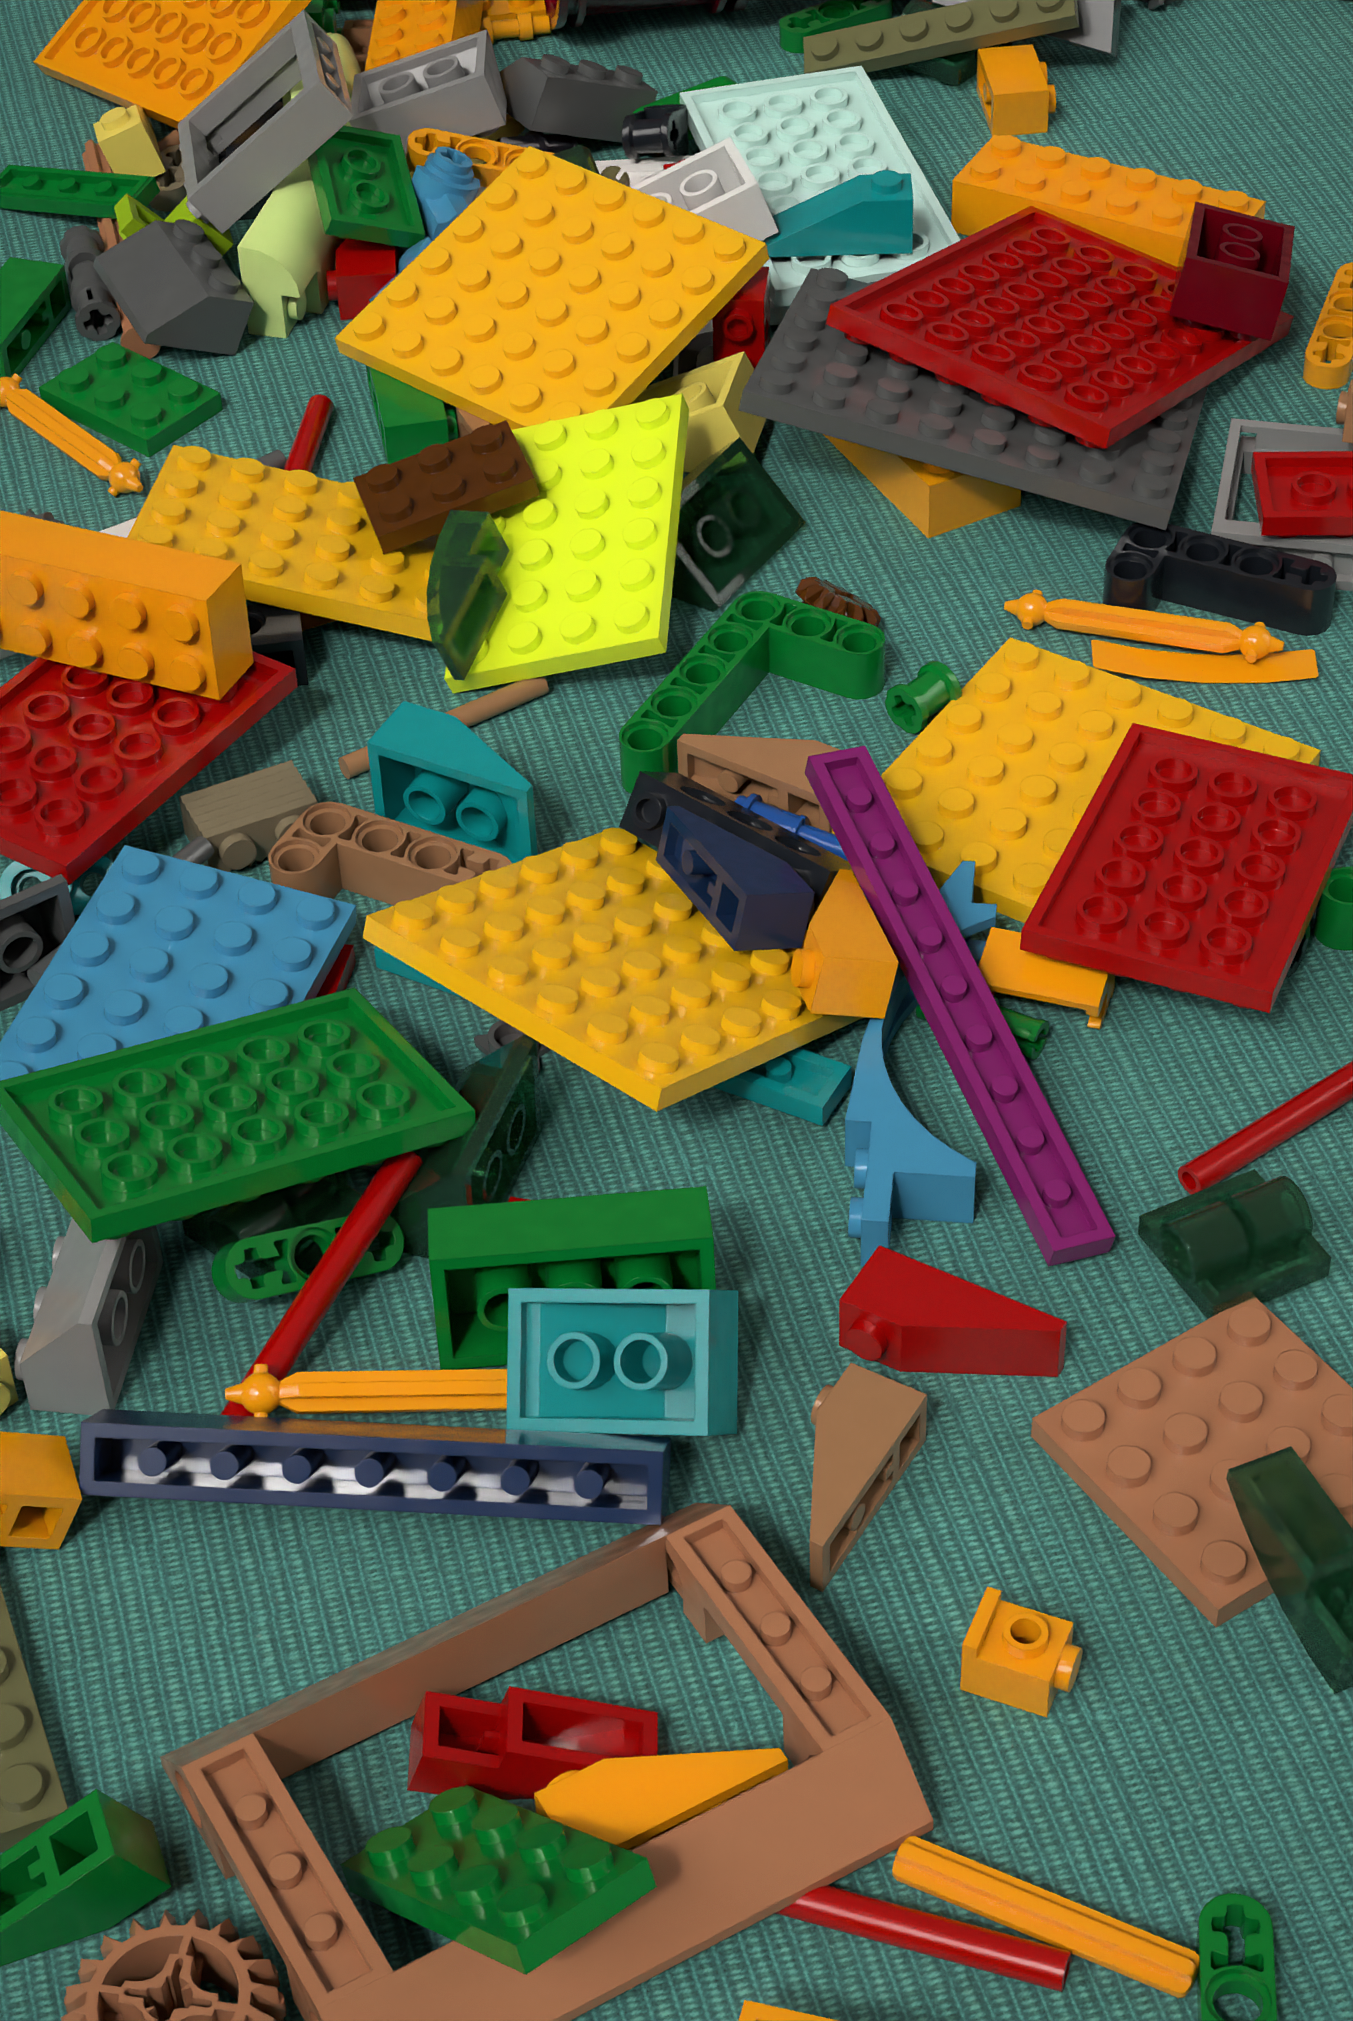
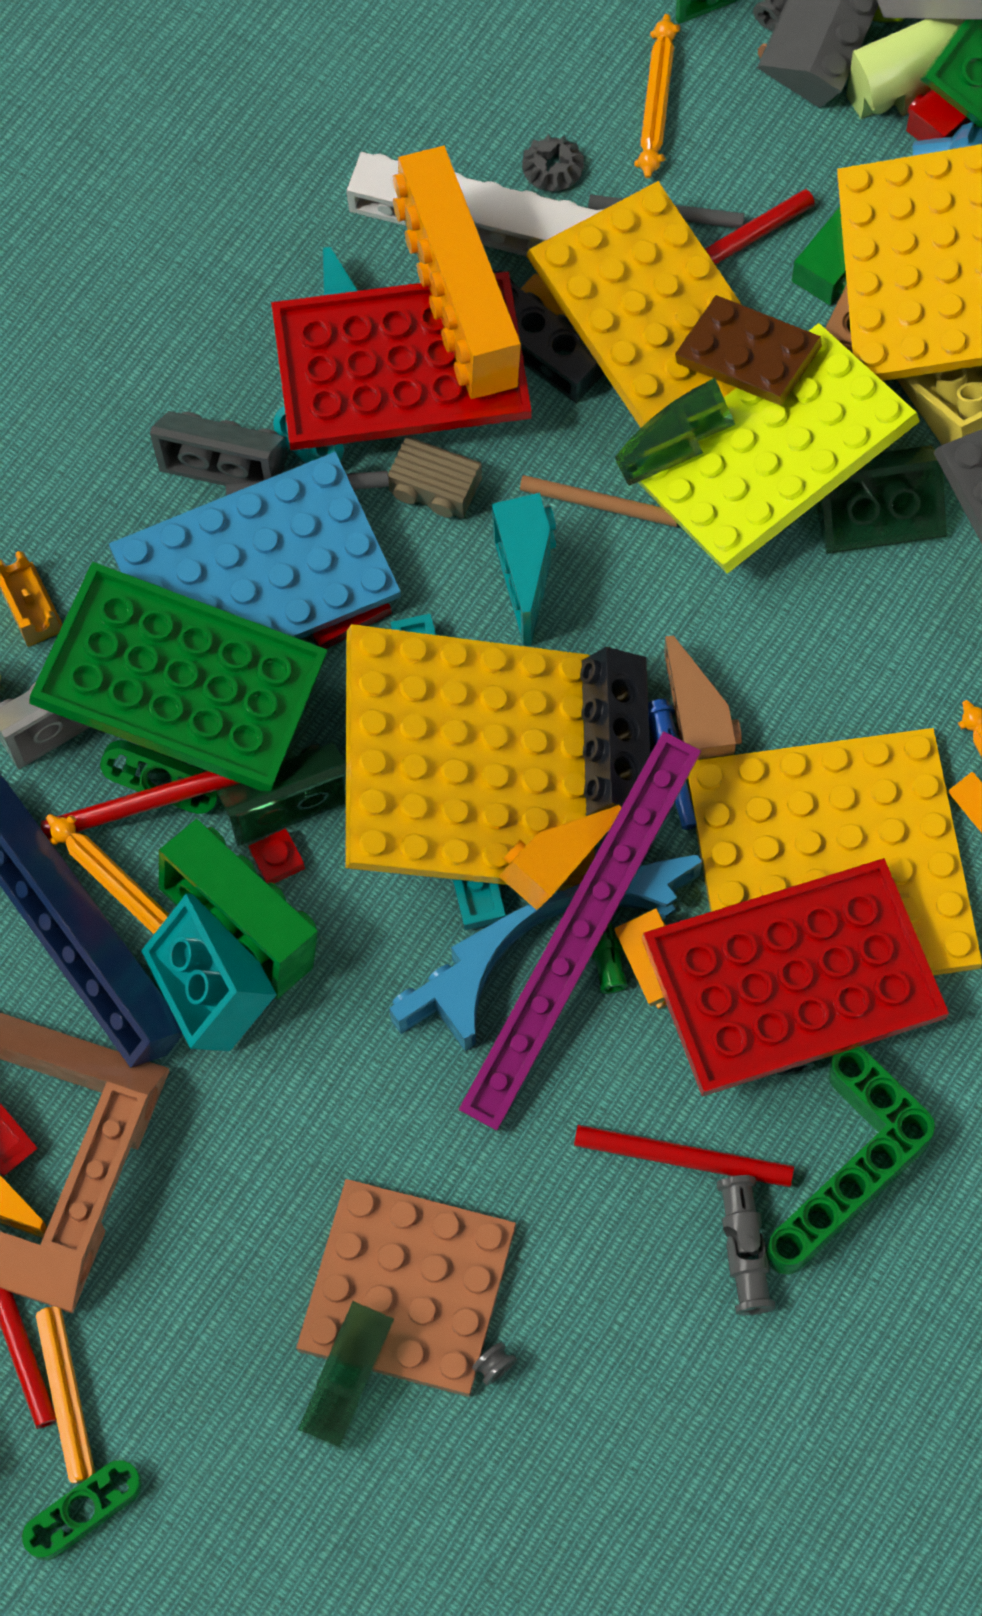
camera: 50 degrees right, 25 degrees up
green plate [39,342,223,458] -> none
medium nougat beam [268,801,512,905] -> none
green beam [619,591,885,794] -> none
dark blue slope [656,806,815,951] -> none
reddish brown gear [795,577,881,627] -> none
medium nougat slope [810,1363,927,1592] -> none
red slope [839,1245,1067,1377] -> none
green bush [885,661,962,734] -> none
light orange brick [960,1586,1083,1718] -> none
clear green plate [1138,1169,1331,1319] -> none

